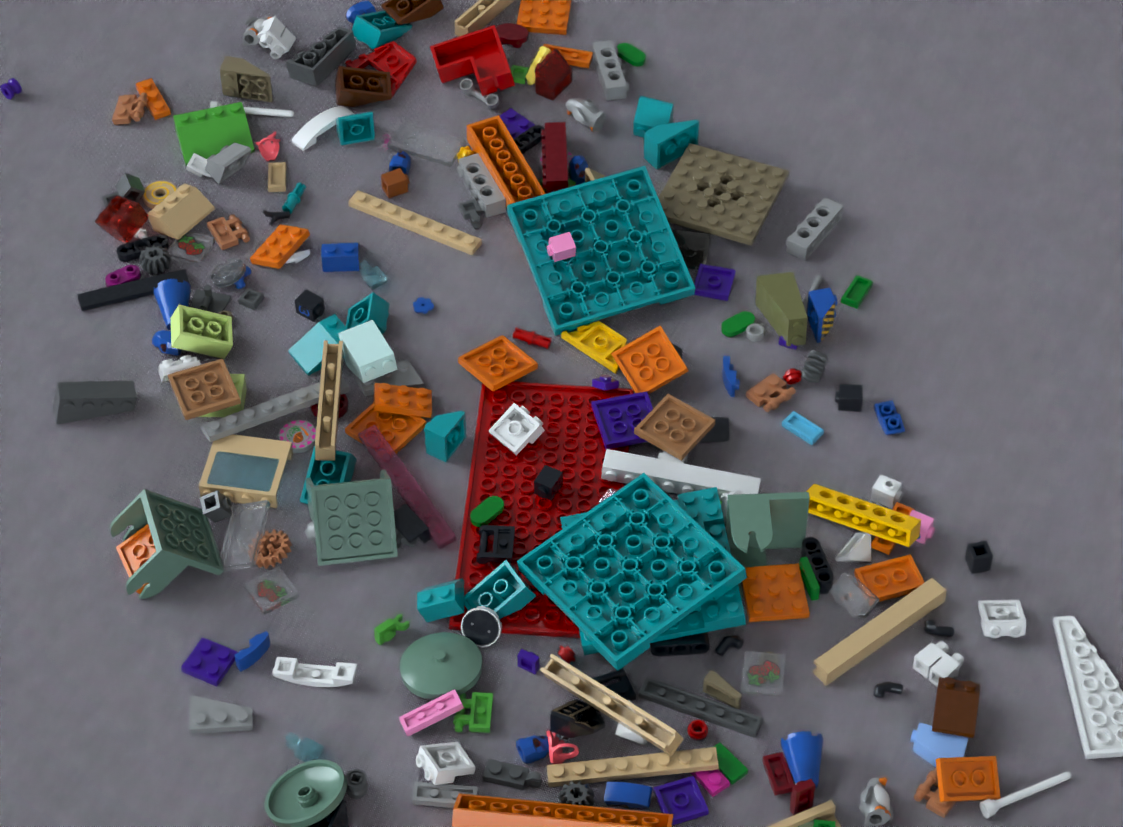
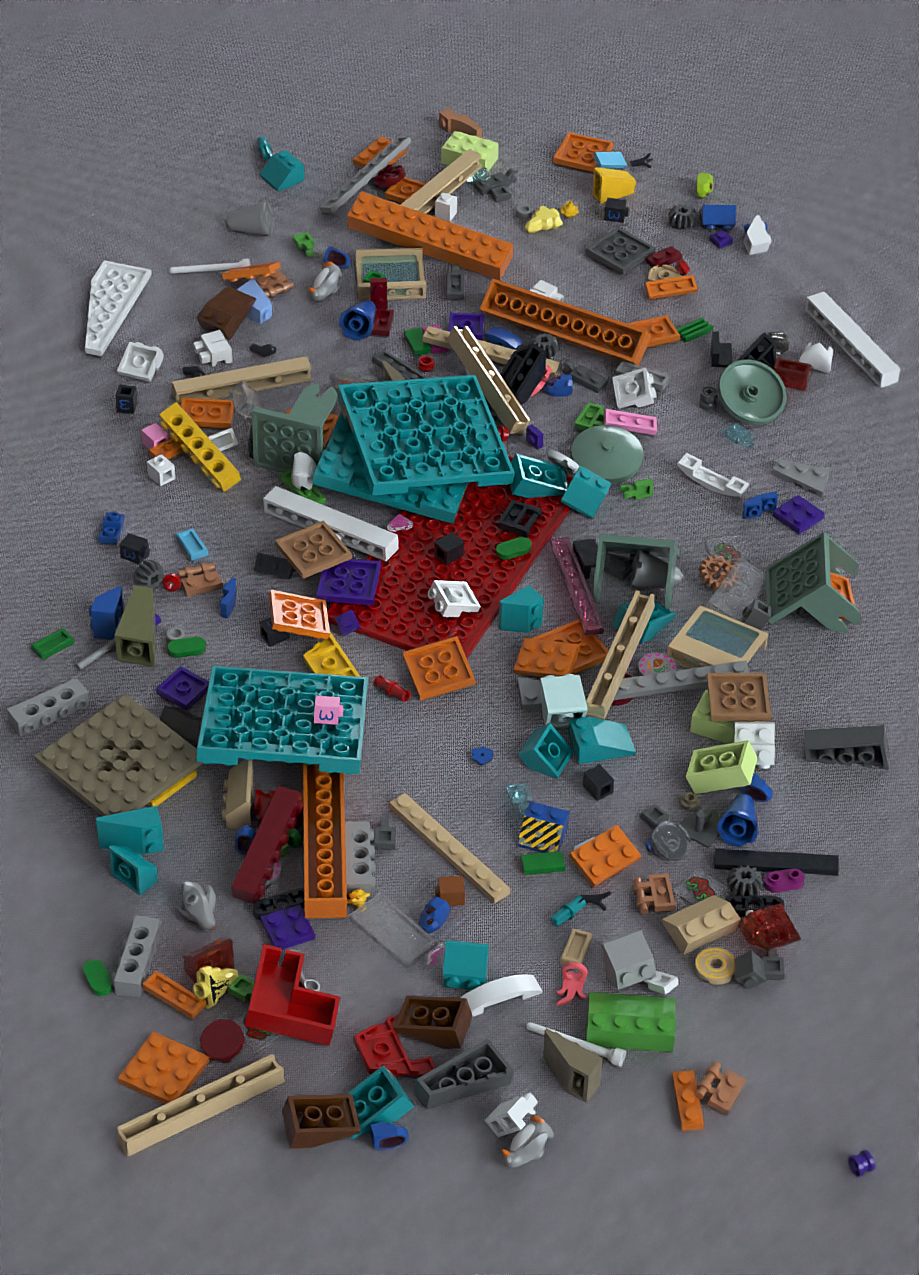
camera: 160 degrees left, 5 degrees down
none -> green tile [521,851,565,875]

